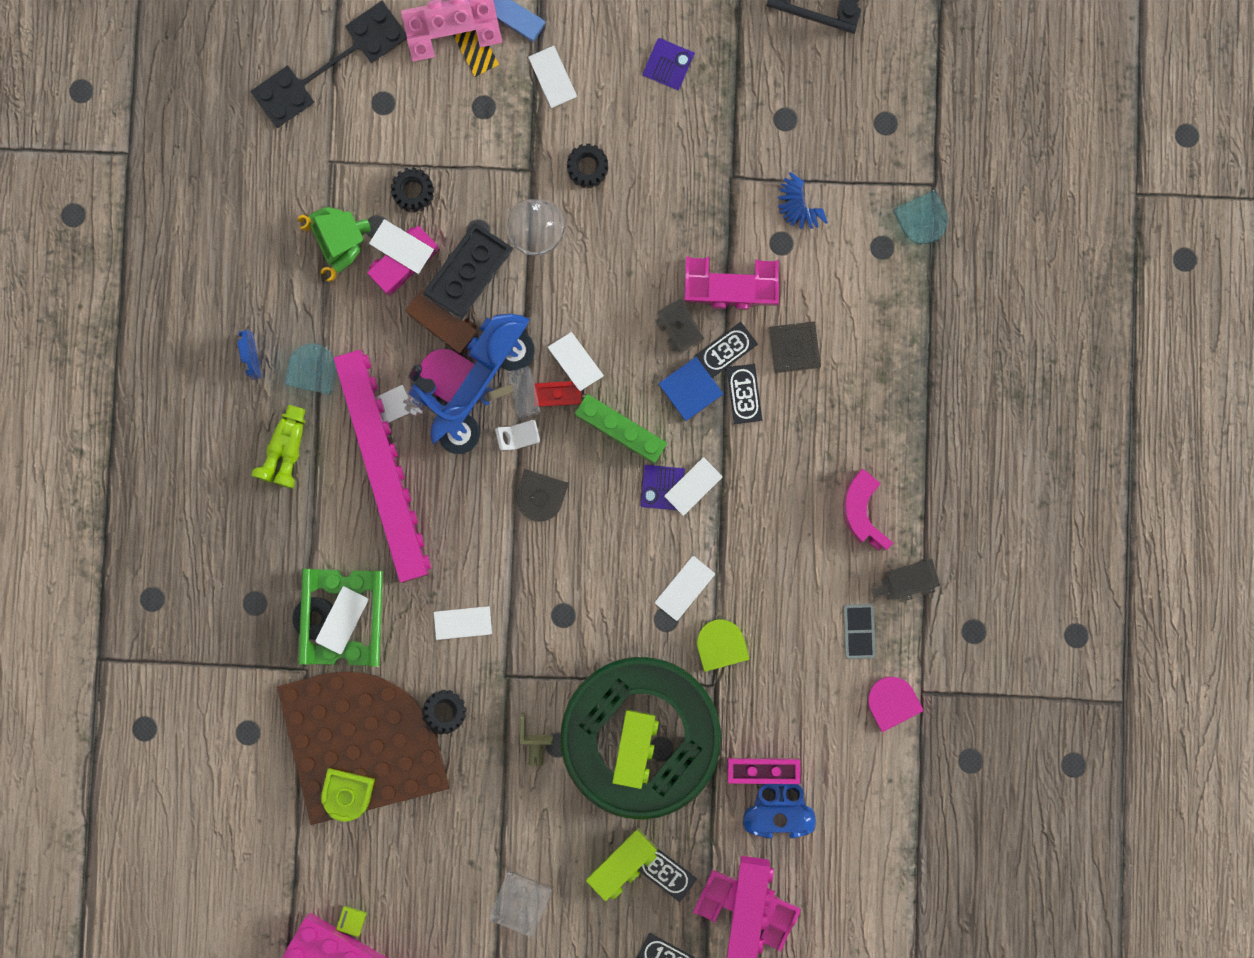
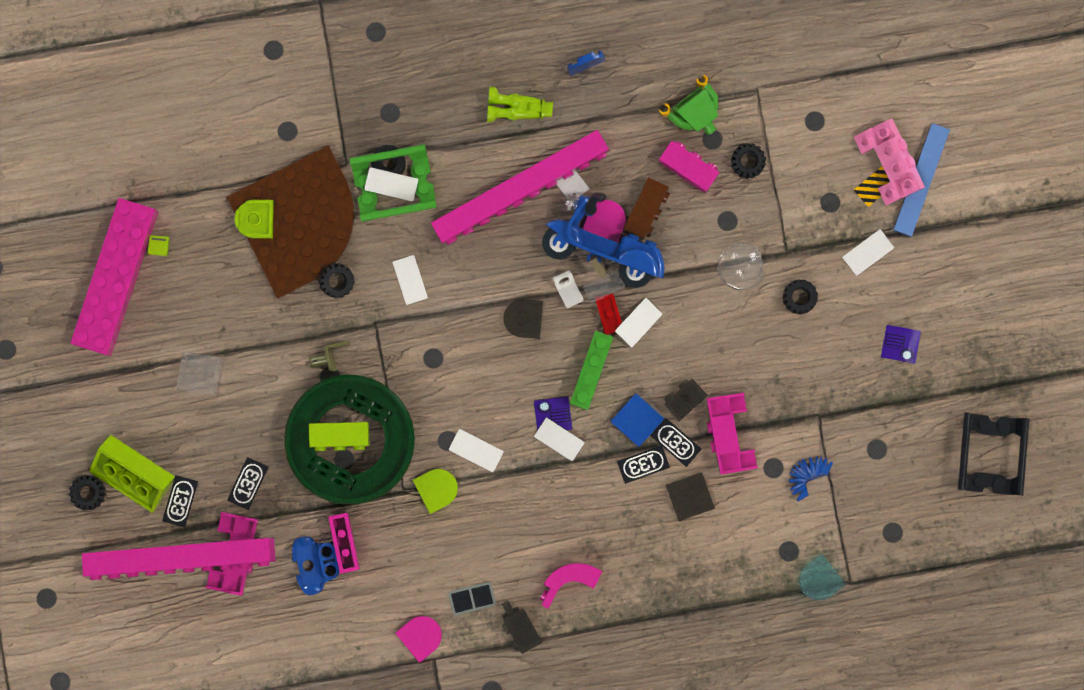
camera: 85 degrees right, 0 degrees up
black hinge [250,0,407,128] -> none
clear light blue tile [284,343,336,395] -> none
white sticker [369,219,434,274] -> none
black tile [422,223,513,321] -> none
lime brick [586,828,658,902] -> none

